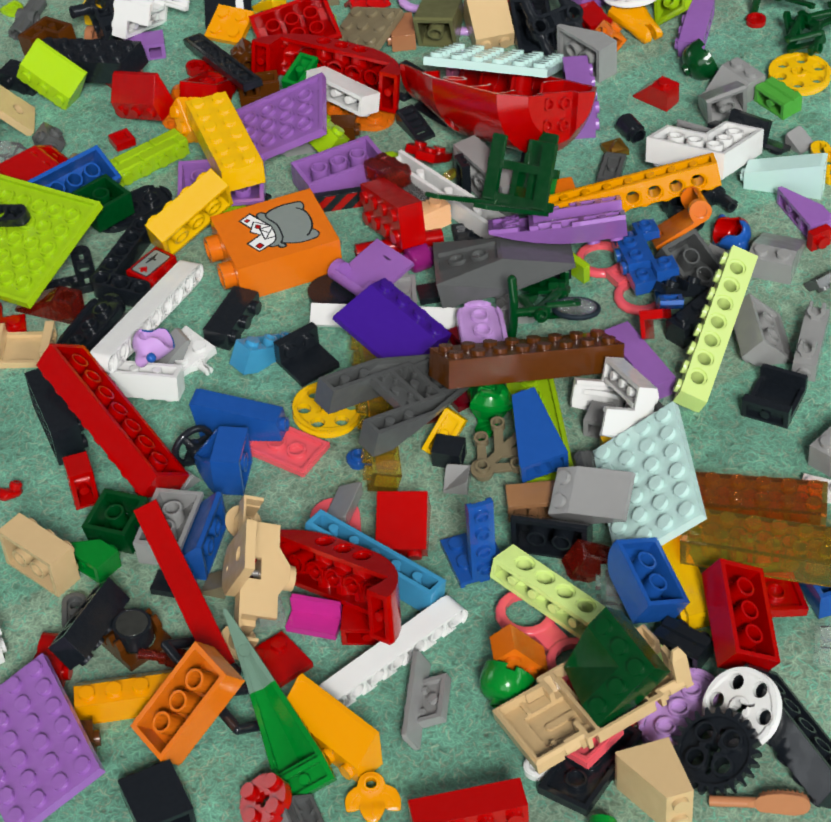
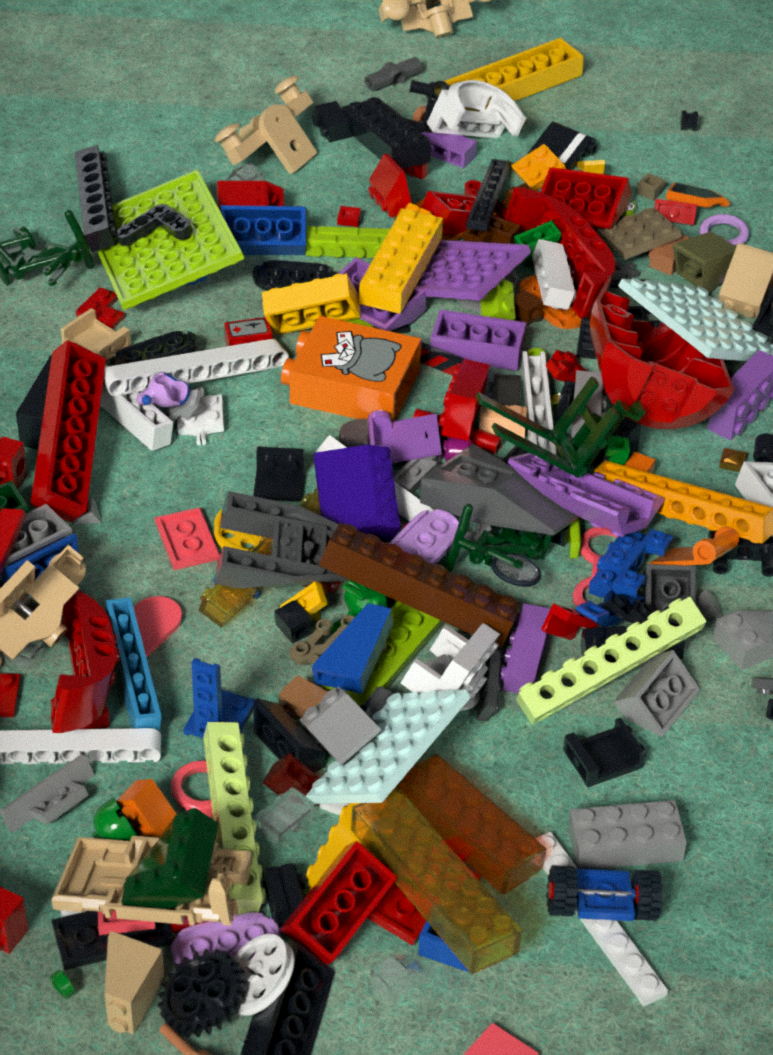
camera: 35 degrees right, 0 degrees up
lime tile [0,0,23,17] -> none
clear red slope [15,286,84,324] -> none
lime slope [16,38,88,110] -> none
reddish brown brick [18,16,77,56] -> none
dark grey brick [32,122,66,152] -> none
black beam [37,245,95,302] -> none
dark green brick [71,174,135,233] -> none
black beam [91,216,151,307] -> none
blue piece [172,425,253,496] -> none
blue slope [189,389,290,441] -> none
black brick [203,286,262,351] -> none
dark azure slope [229,332,290,375] -> none
dark pink panel [285,593,342,640] -> none
light grey slope [327,482,363,525] -> none
clear red brick [363,152,411,188] -> none
red slope [375,491,431,560] -> none
light grey slope [443,464,471,495] -> none
dark grey plate [597,152,627,182] -> none
blue brick [607,537,690,624] -> none
piece [712,214,751,252] -> none
light grey brick [792,301,830,382] -> none

